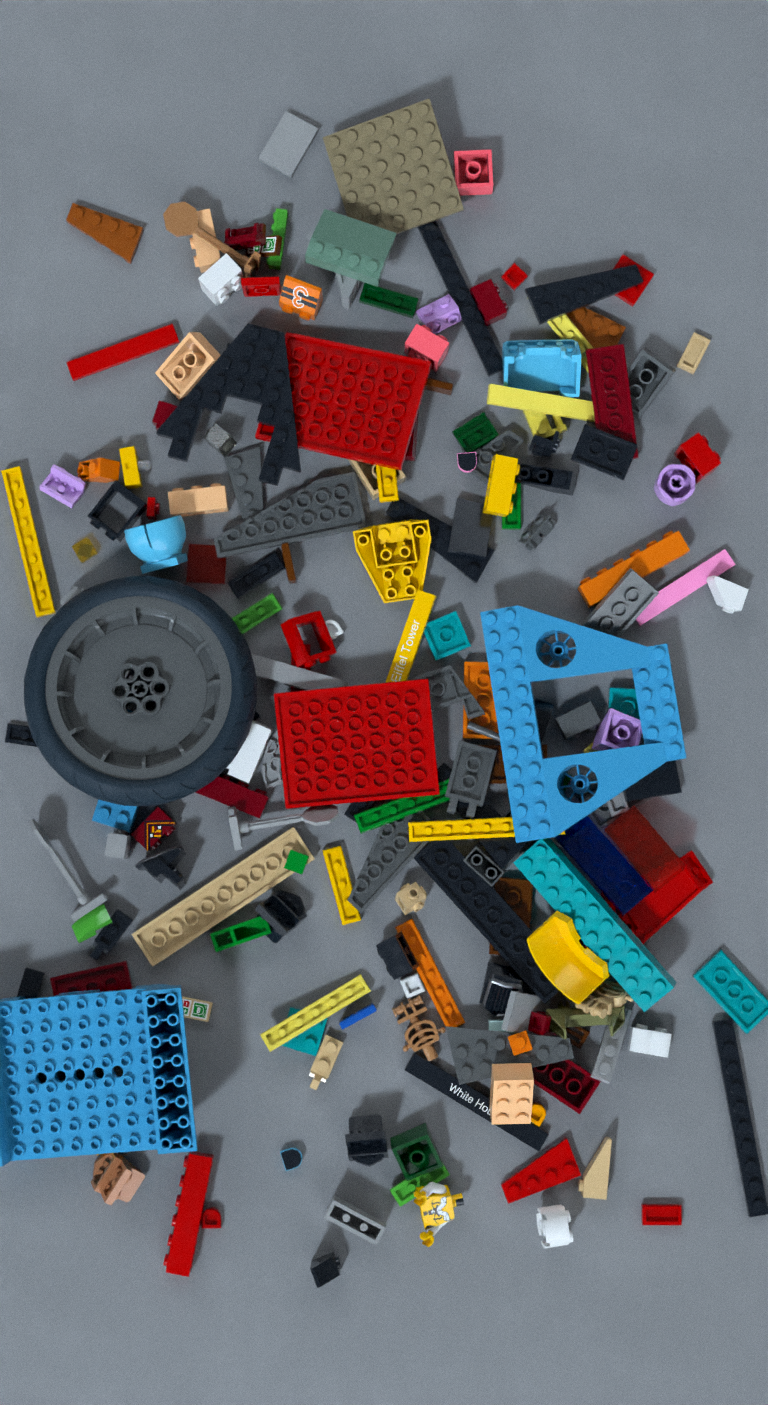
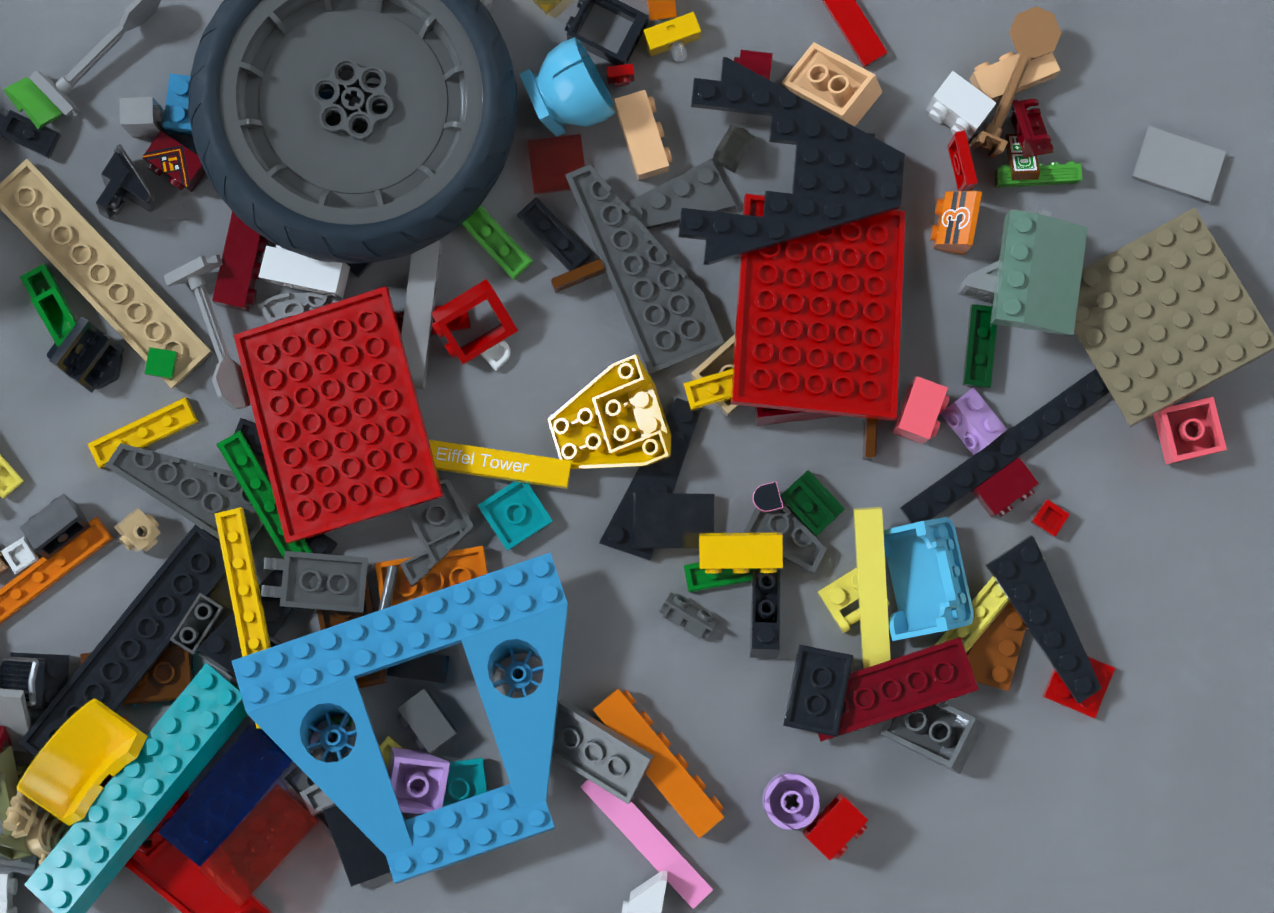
camera: 80 degrees right, 0 degrees up
black bracket [529,431,561,458] -> none
tan tile [677,332,711,375] -> none

